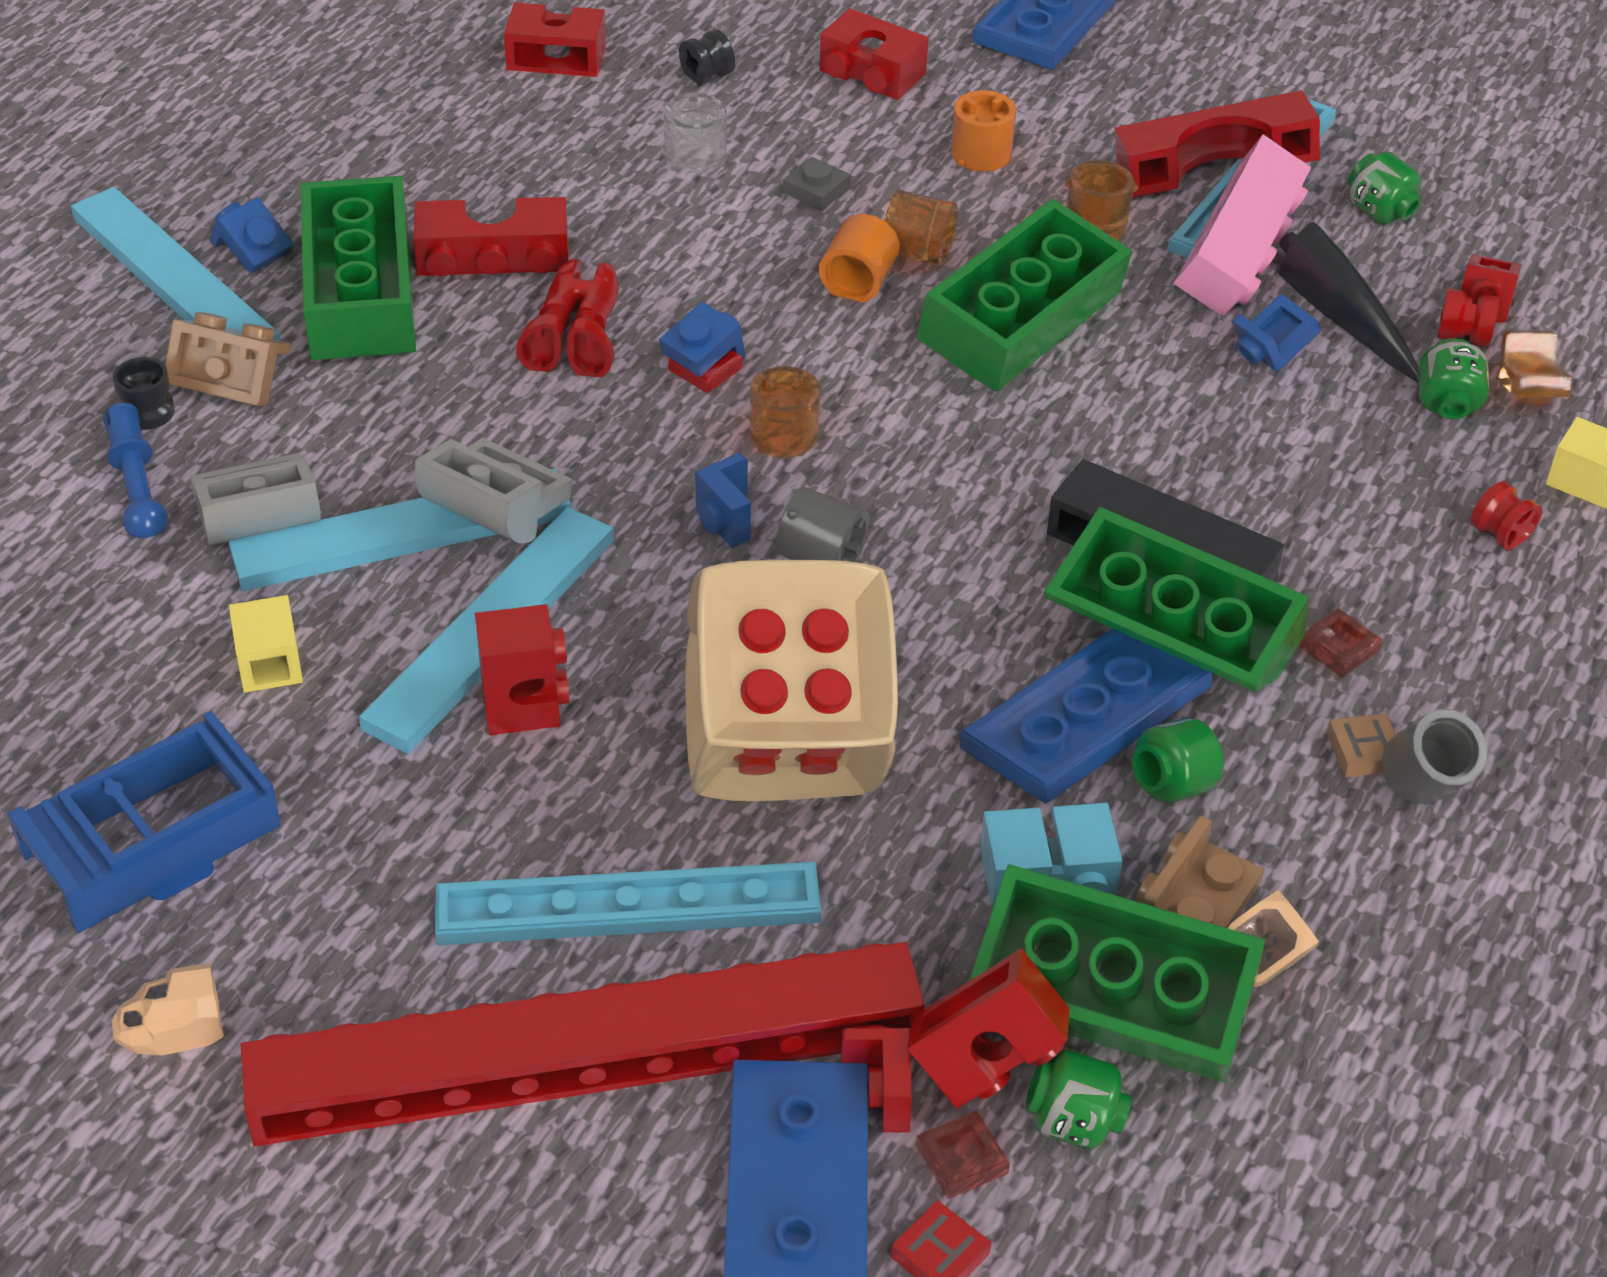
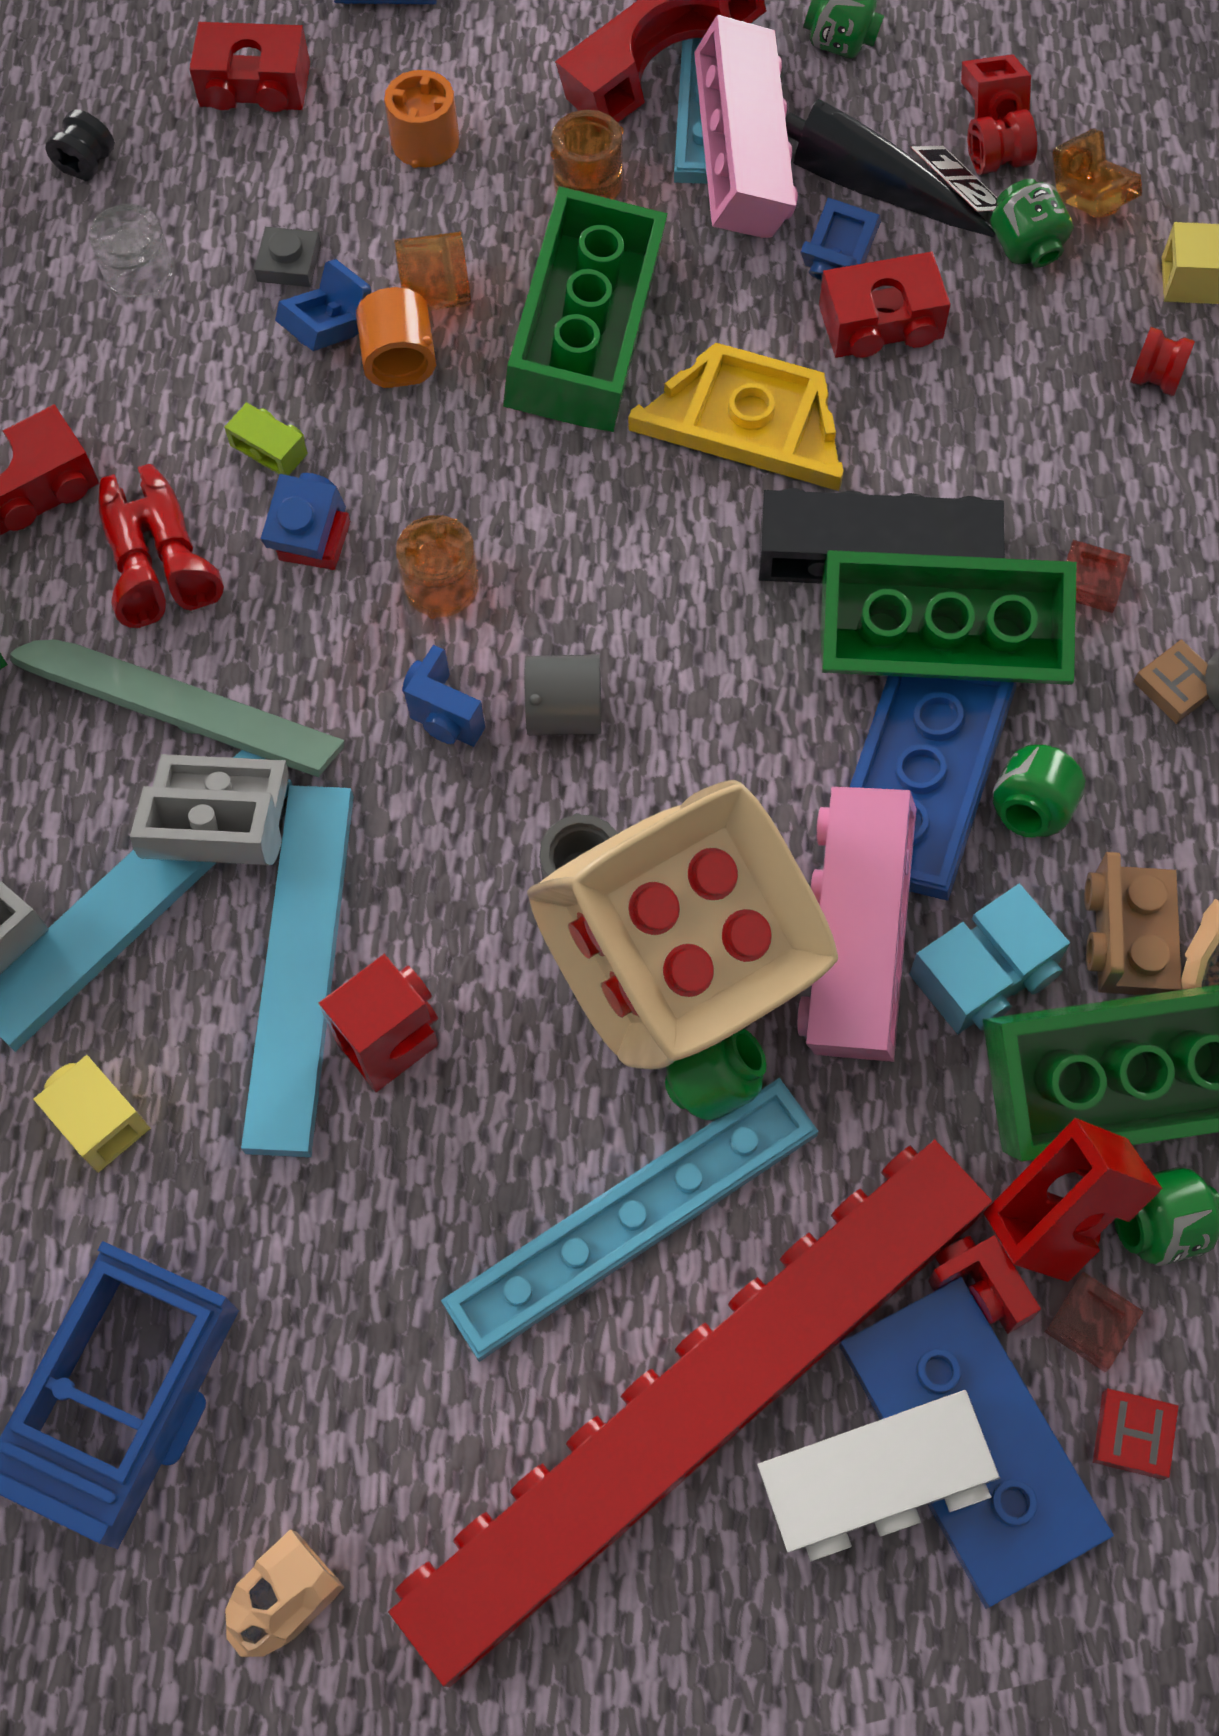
camera: 25 degrees left, 20 degrees up
none -> sand green piece [10,639,345,778]
none -> lime piece [224,402,308,475]
none -> blue bracket [275,259,371,351]
none -> yellow wing [628,342,843,491]
none -> green head [665,1028,767,1121]
none -> white brick [757,1390,1000,1562]
none -> bright pink brick [797,787,916,1062]
none -> red brick [819,251,951,358]
none -> sticker [911,146,997,212]

